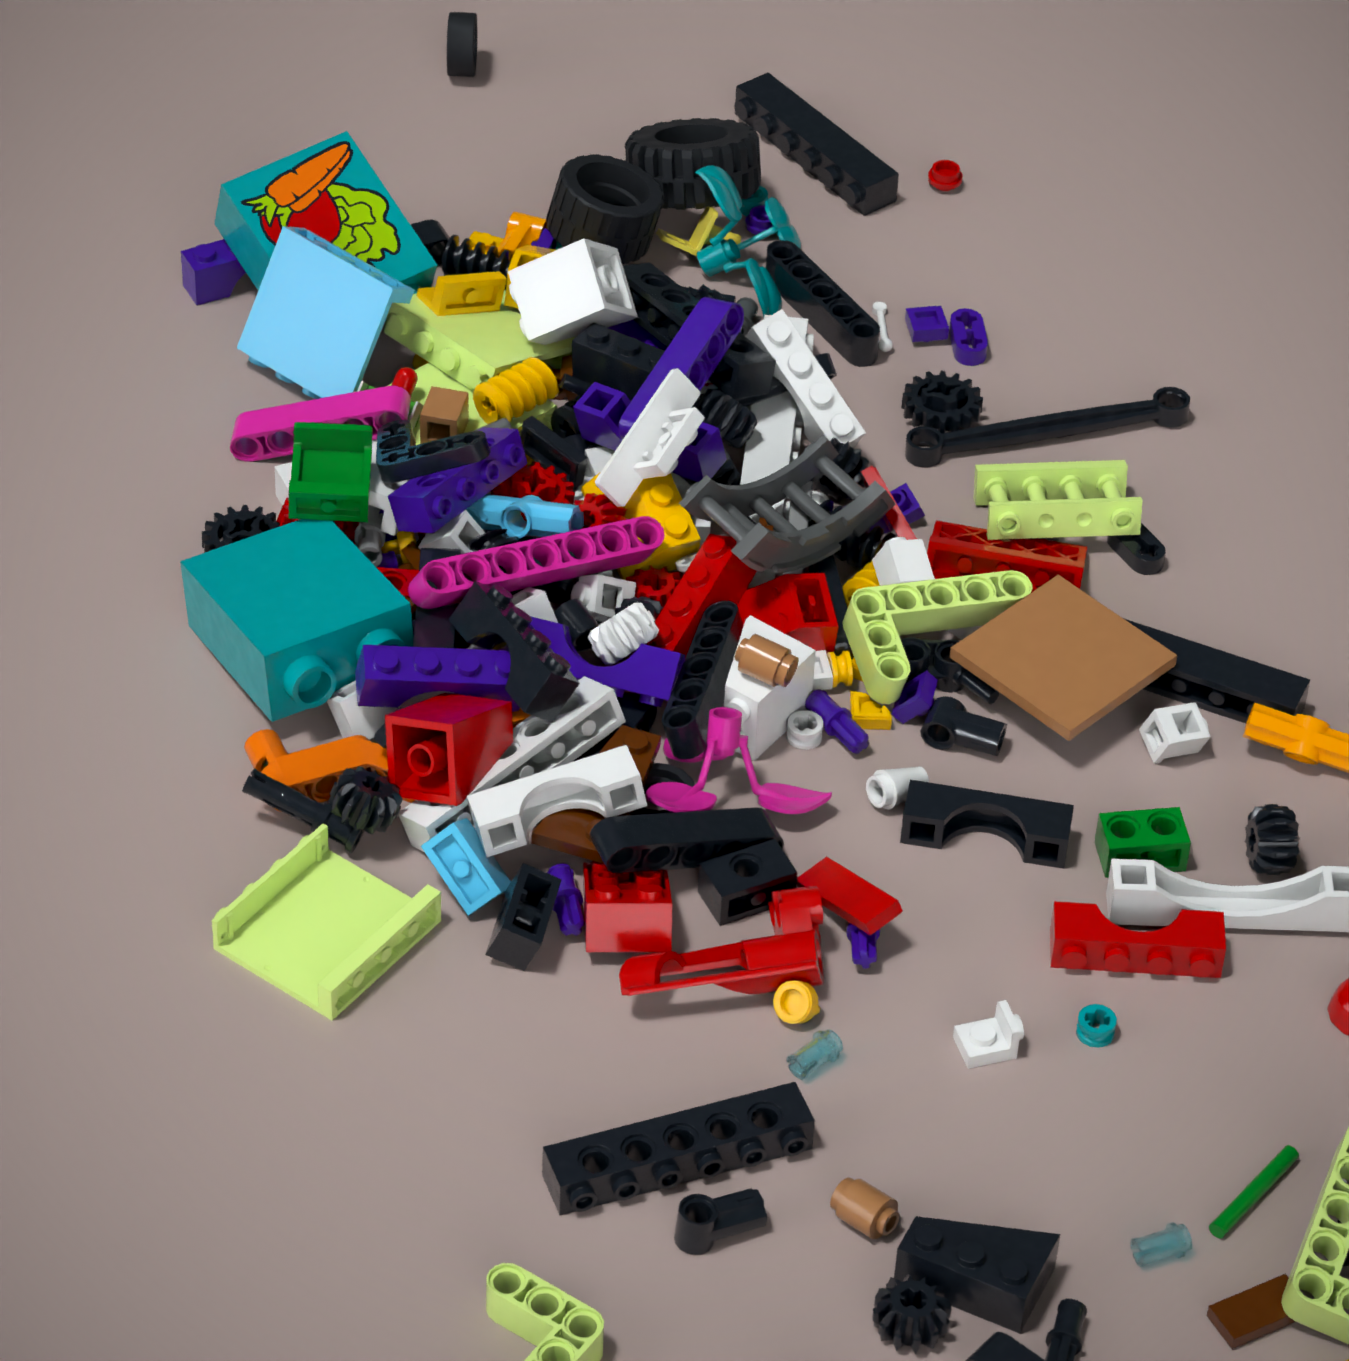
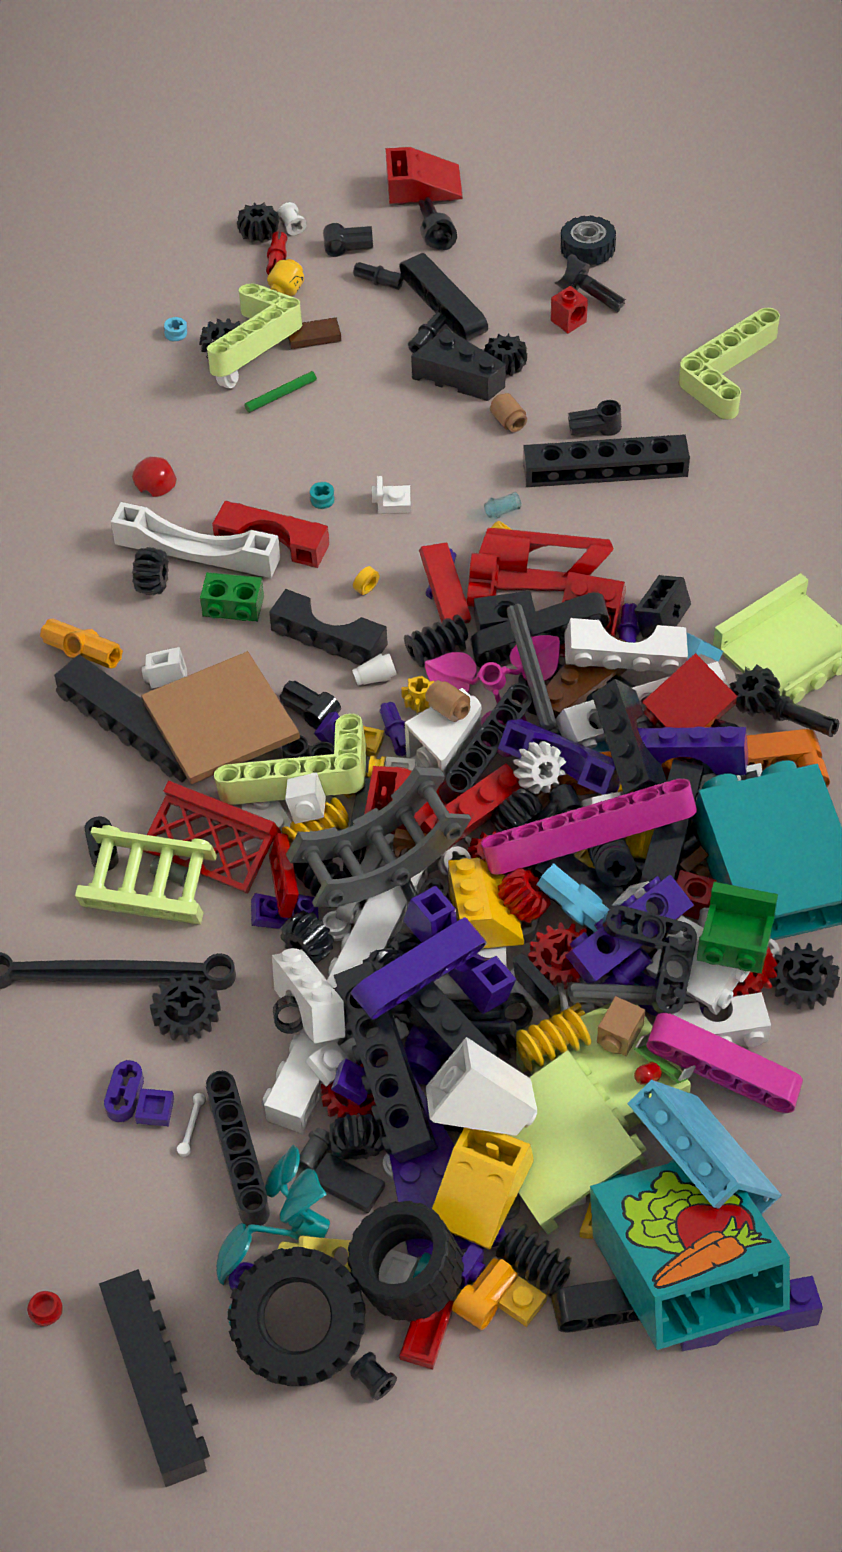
camera: 160 degrees left, 10 degrees up
yellow panel [416,271,507,316] -> none
white bracket [595,368,705,507] -> none
clear light blue pin [1130,1222,1192,1267] -> none
none -> yellow tile [353,566,379,595]
none -> yellow gear [401,676,434,713]
none -> black piece [404,614,468,667]
none -> dark grey axle [507,604,557,730]

